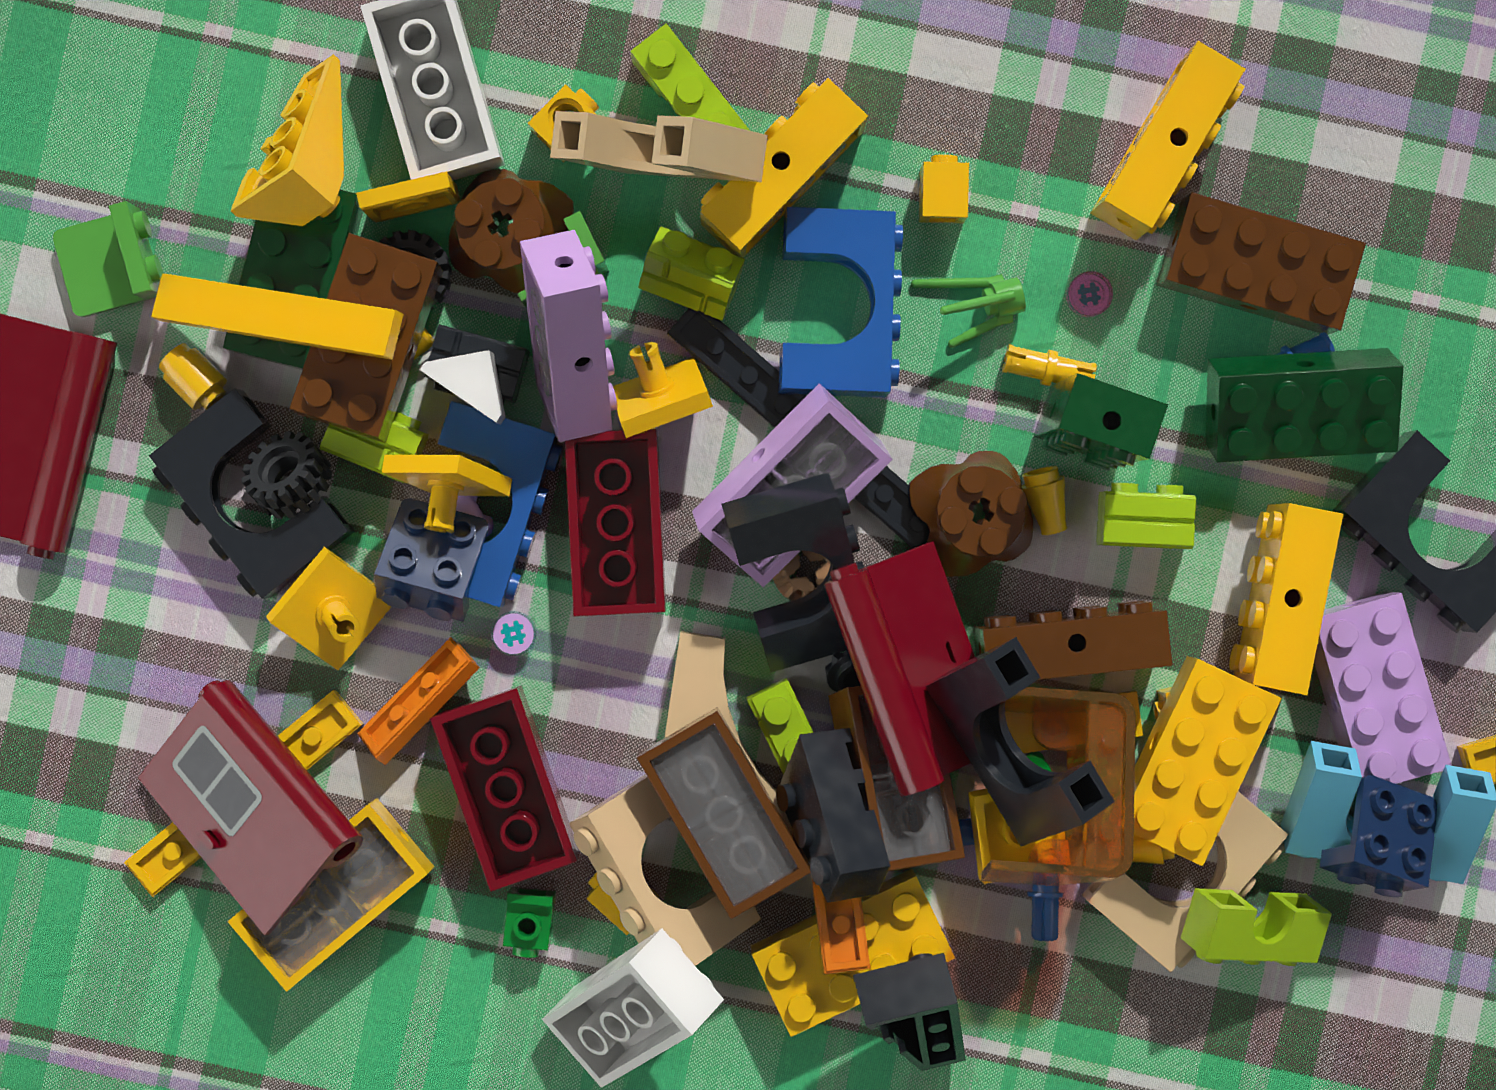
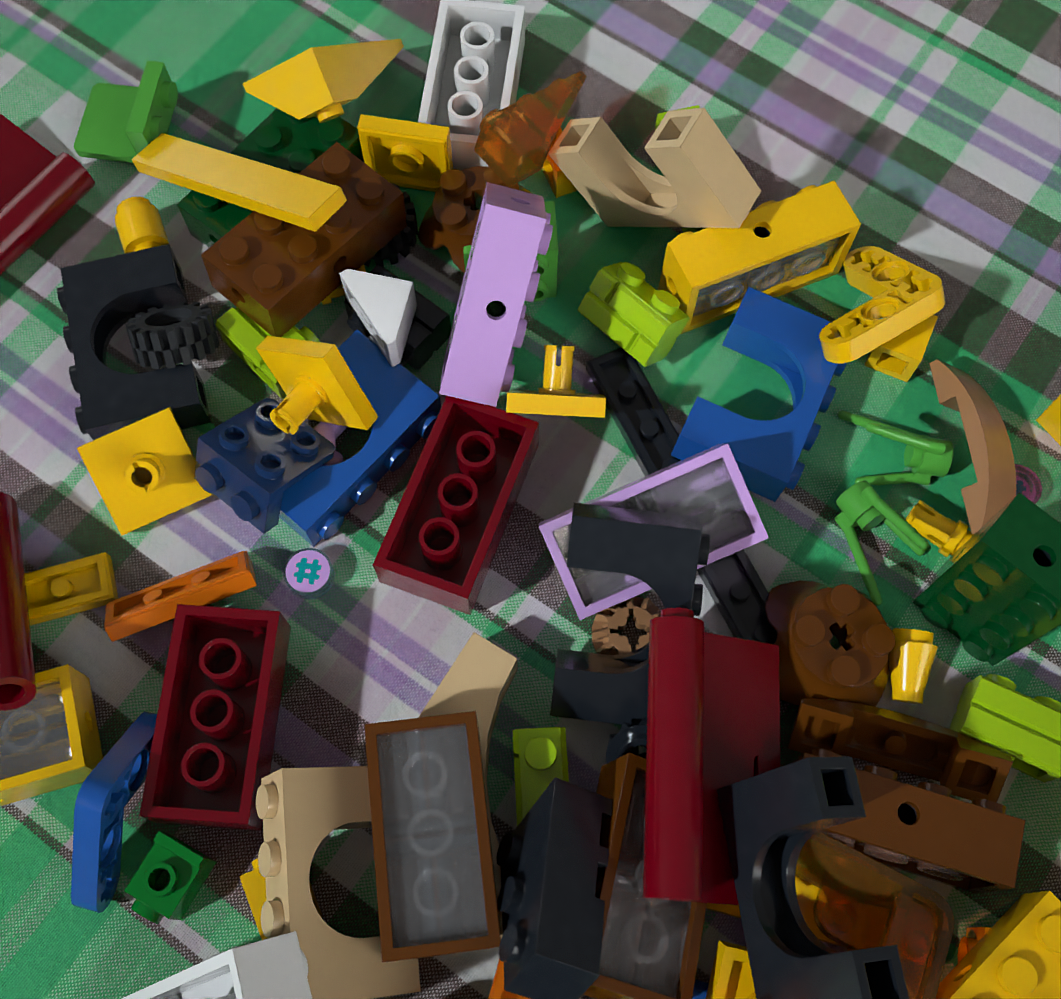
camera: 20 degrees right, 20 degrees down
none -> blue beam [71,711,157,913]
none -> clear orange slope [474,71,587,187]
none -> reddish brown slope [787,699,1013,802]
none -> yellow beam [819,246,945,364]
none -> bright green plant [834,480,929,606]
none -> medium nougat slope [929,359,1016,534]

